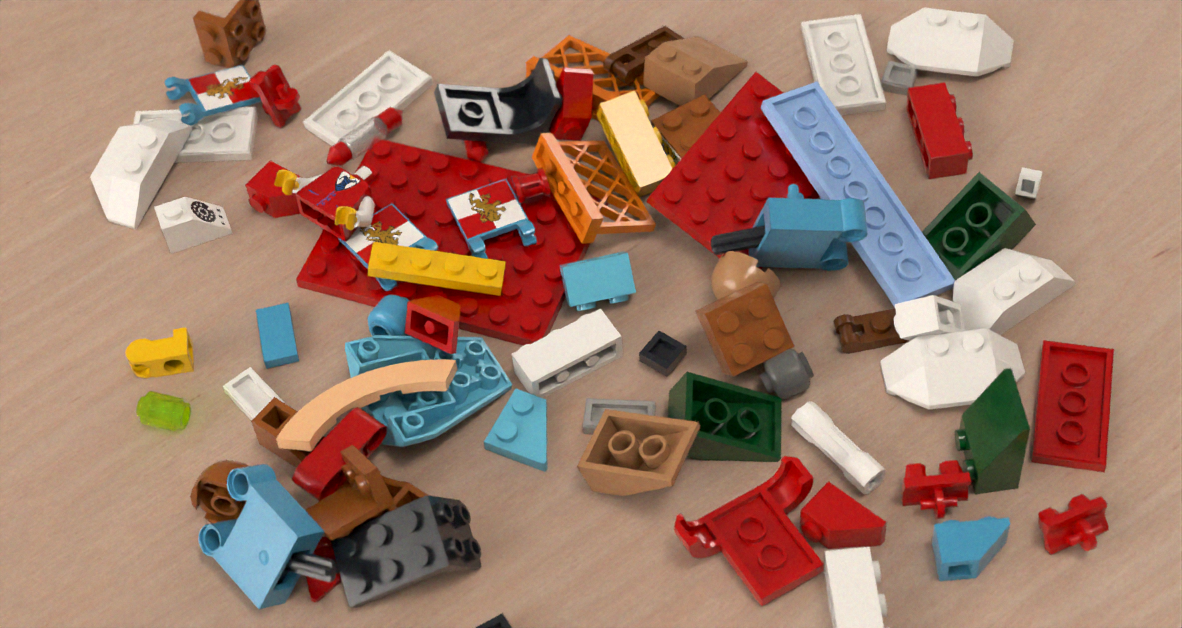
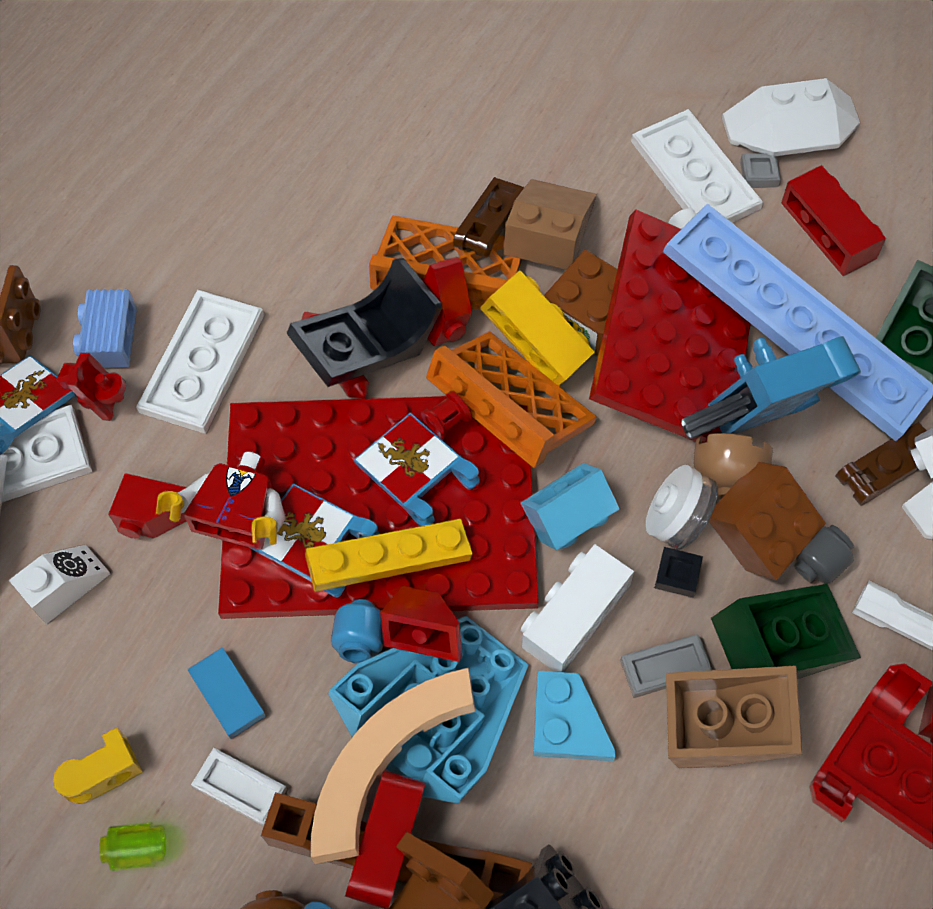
camera: 25 degrees left, 10 degrees up
piece [326,107,403,166] -> none
none -> light blue brick [73,289,137,368]
none -> white piece [646,465,718,549]

